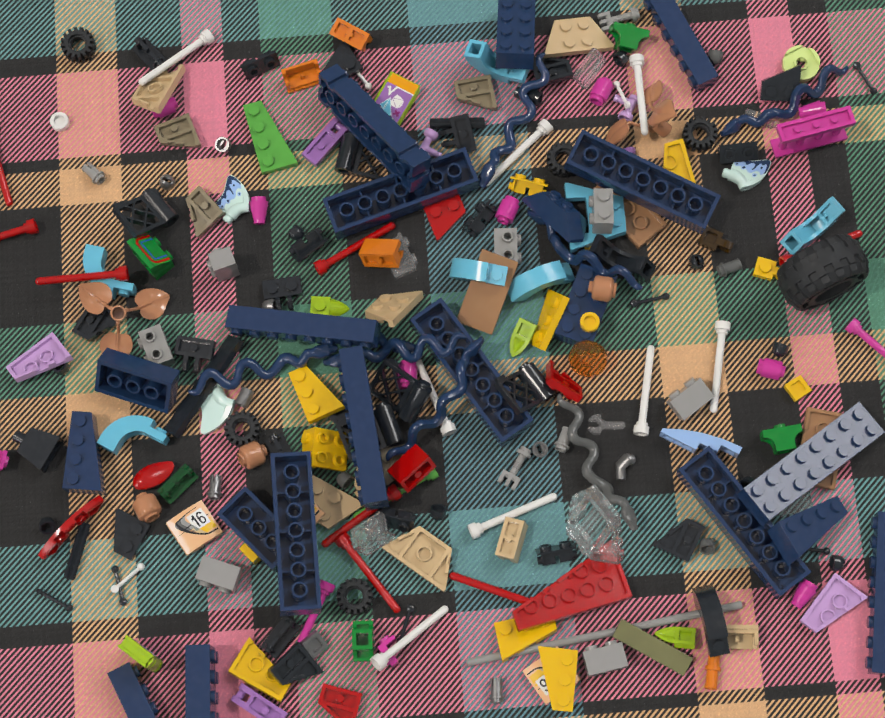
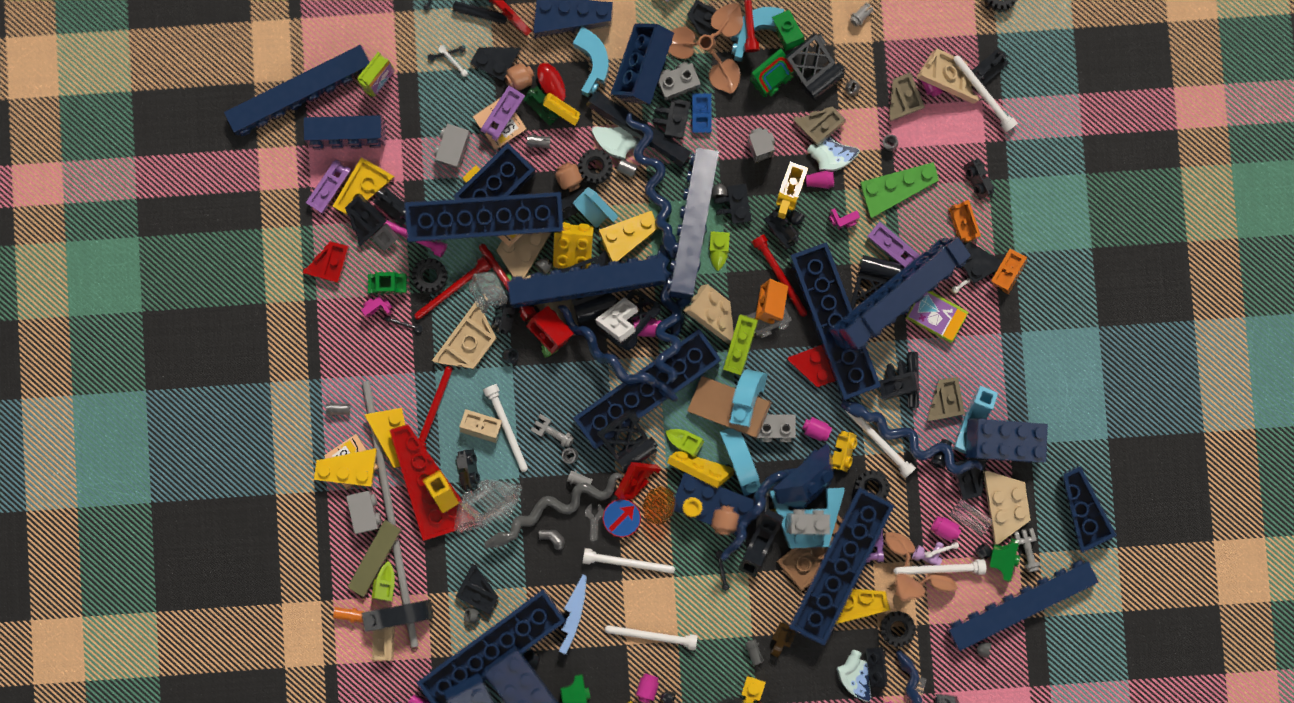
camera: 90 degrees right, 10 degrees up
white piece [370,605,449,671] -> none
white piece [411,352,457,437] -> none
lavender piece [419,128,442,157] -> none
black hinge [462,199,496,238] -> none
light grey brick [666,377,715,420] -> none
black hinge [688,254,704,270] -> none
none -> yellow slope [423,470,459,513]
none -> medium lavender plate [480,86,525,141]
none -> yellow tile [543,93,580,126]
none -> medium azure panel [573,187,618,228]
none -> white plate [595,298,638,342]
none -> blue piece [603,499,641,537]
none -> blue slope [692,93,712,133]
none -> lime plate [723,314,759,375]
none -> green brick [772,10,805,51]
none -> yellow hinge [776,162,808,219]
none -> dark pink bracket [829,208,860,229]

